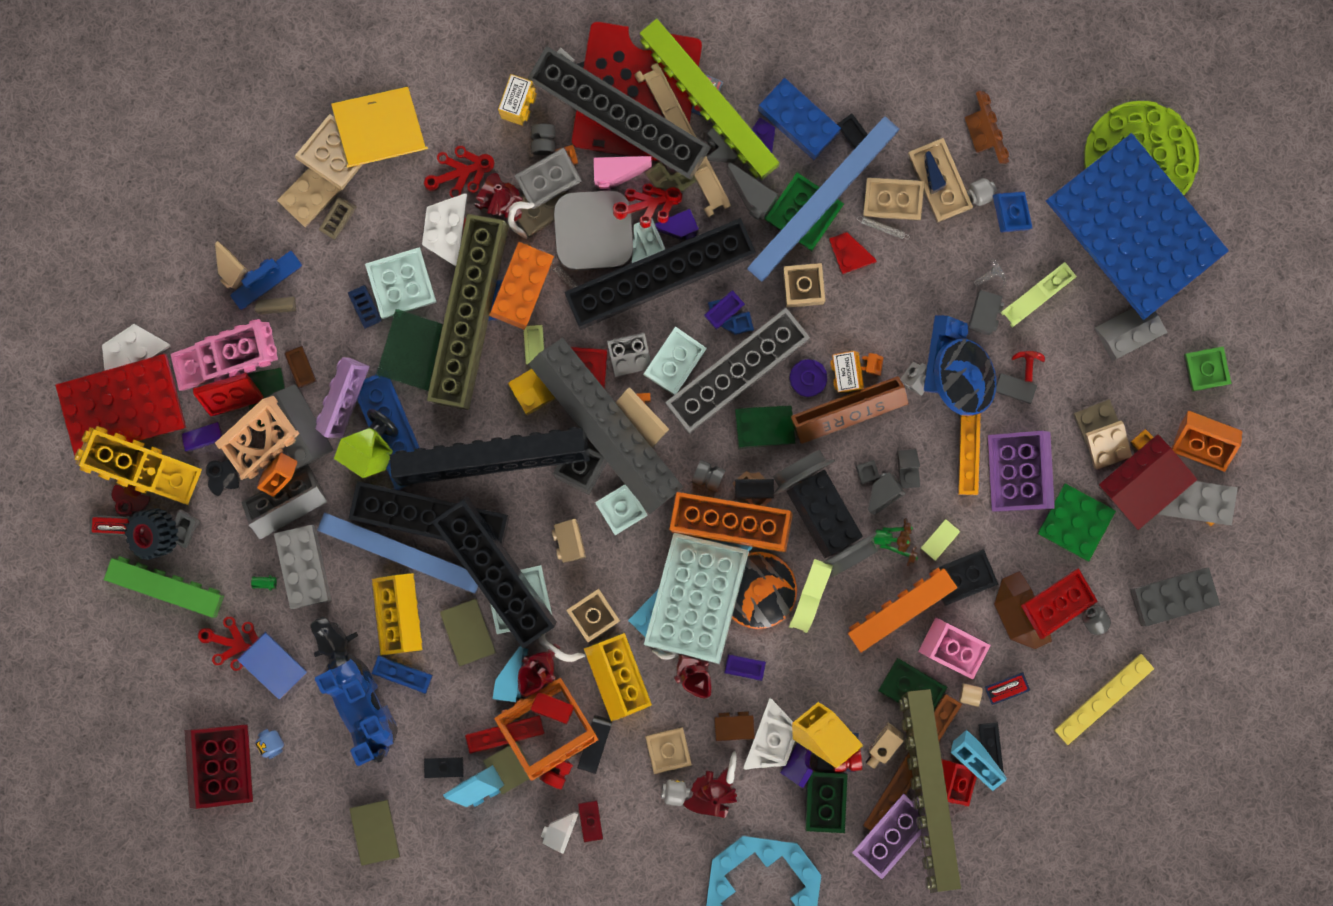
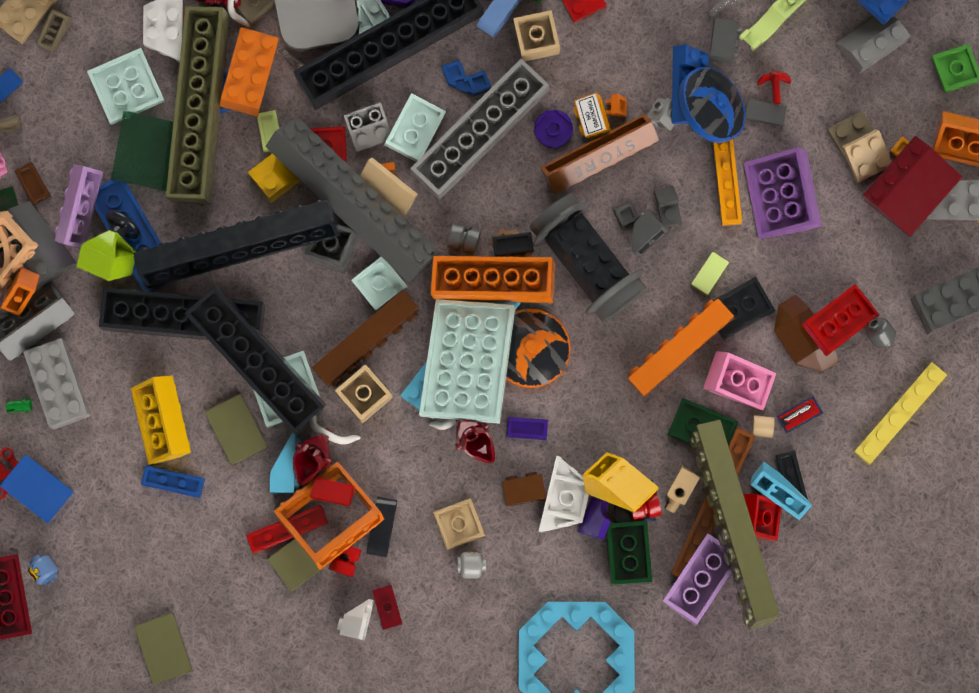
camera: 10 degrees left, 5 degrees down
blue animal [310,616,398,766] -> none
medium blue beam [317,512,478,593] -> none
dark blue slope [348,285,382,329] -> none
black plate [424,757,464,778] -> none
medium azure slope [443,765,504,807] -> none
tan slope [552,519,586,563] -> none
yellow slope [584,633,652,721] -> none
dark red helmet [683,751,737,818] -> none
dark purple tile [704,290,745,330] -> none
dark green slope [735,406,796,449] -> none
yellowish green piece [789,559,833,633] -> none
plant [874,518,918,566] -> none
green plate [1037,483,1116,562] -> none
none -> reddish brown brick [312,290,419,388]

